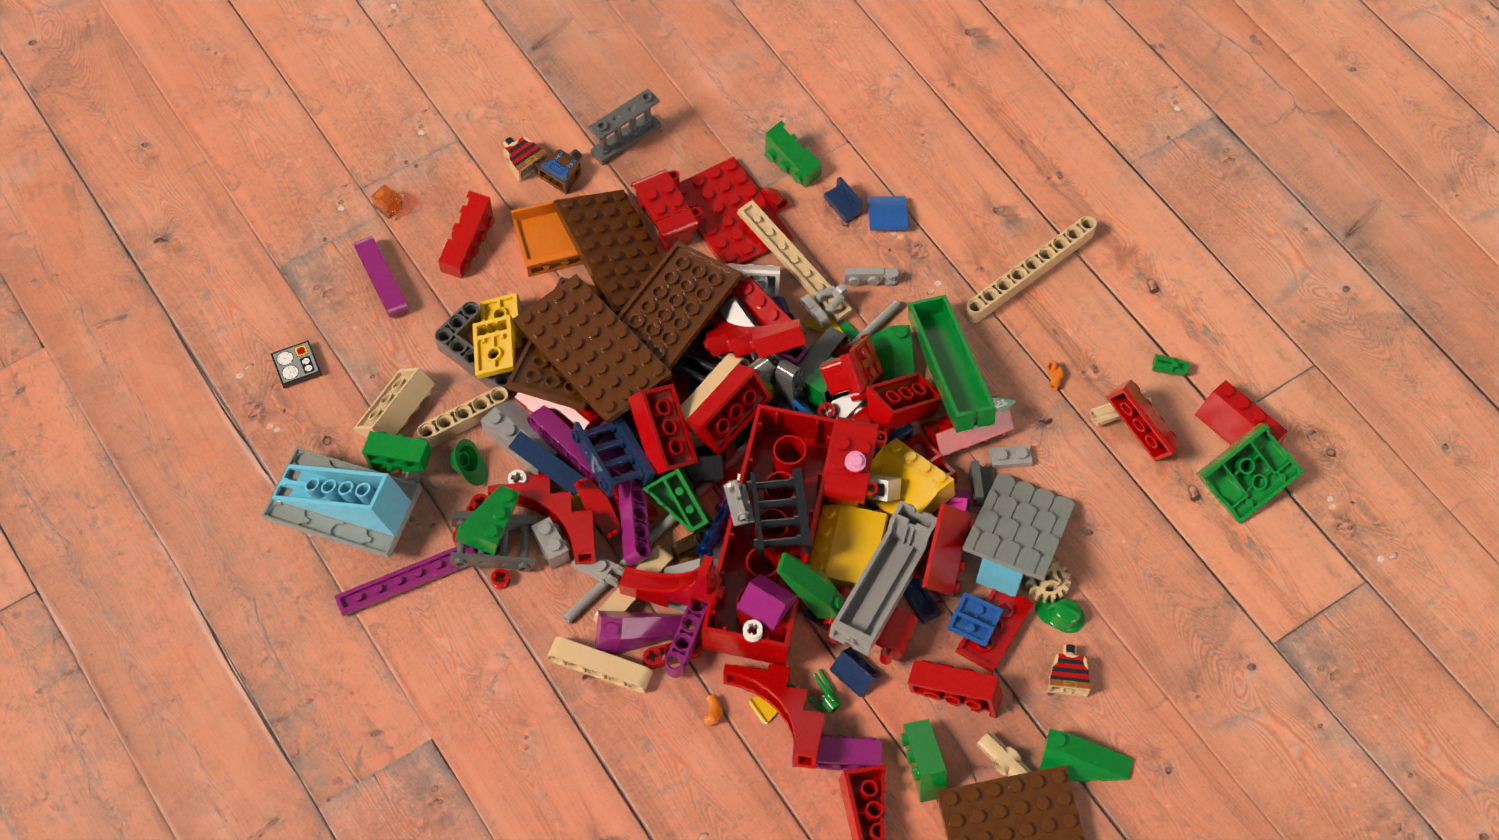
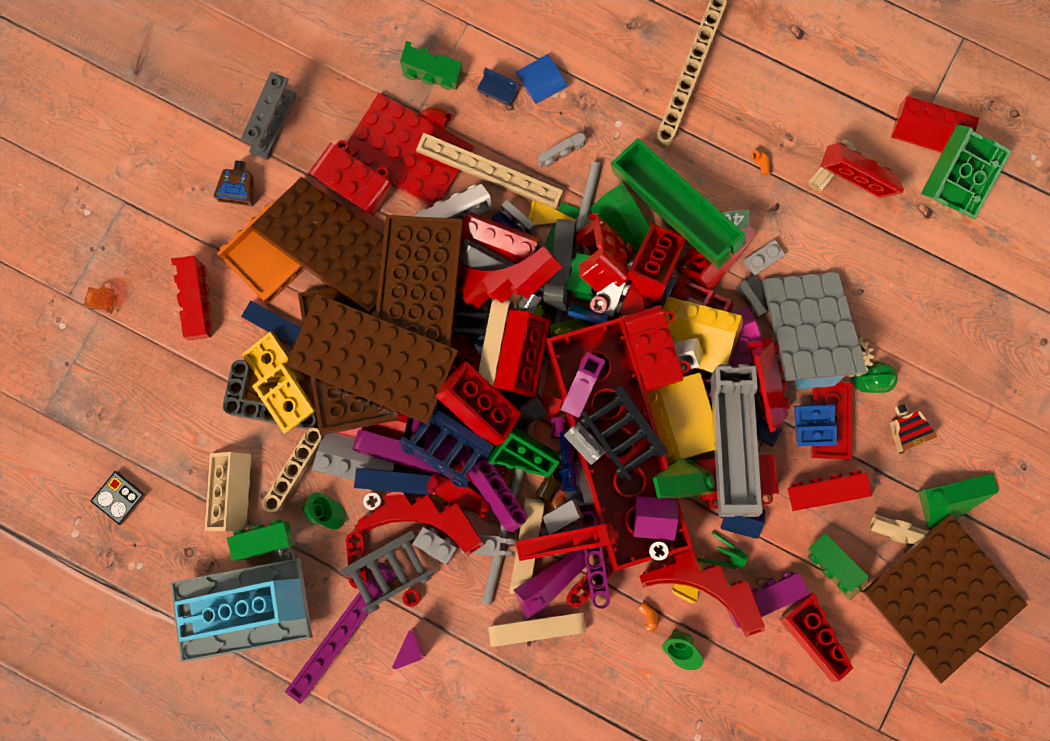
camera: 25 degrees left, 20 degrees up
magenta beam [354,236,408,317] -> none
green wedge [455,485,520,555] -> none
torso [503,137,547,182] -> none
light grey piece [800,283,848,329] -> none
bright pink plate [845,451,866,472] -> none
green hinge [1152,354,1189,376] -> none
none -> dark blue tile [241,300,301,347]
none -> magenta slope [392,628,426,670]
none -> light grey plate [501,200,535,234]
none -> slope [561,352,605,418]
none -> green piece [662,629,703,670]

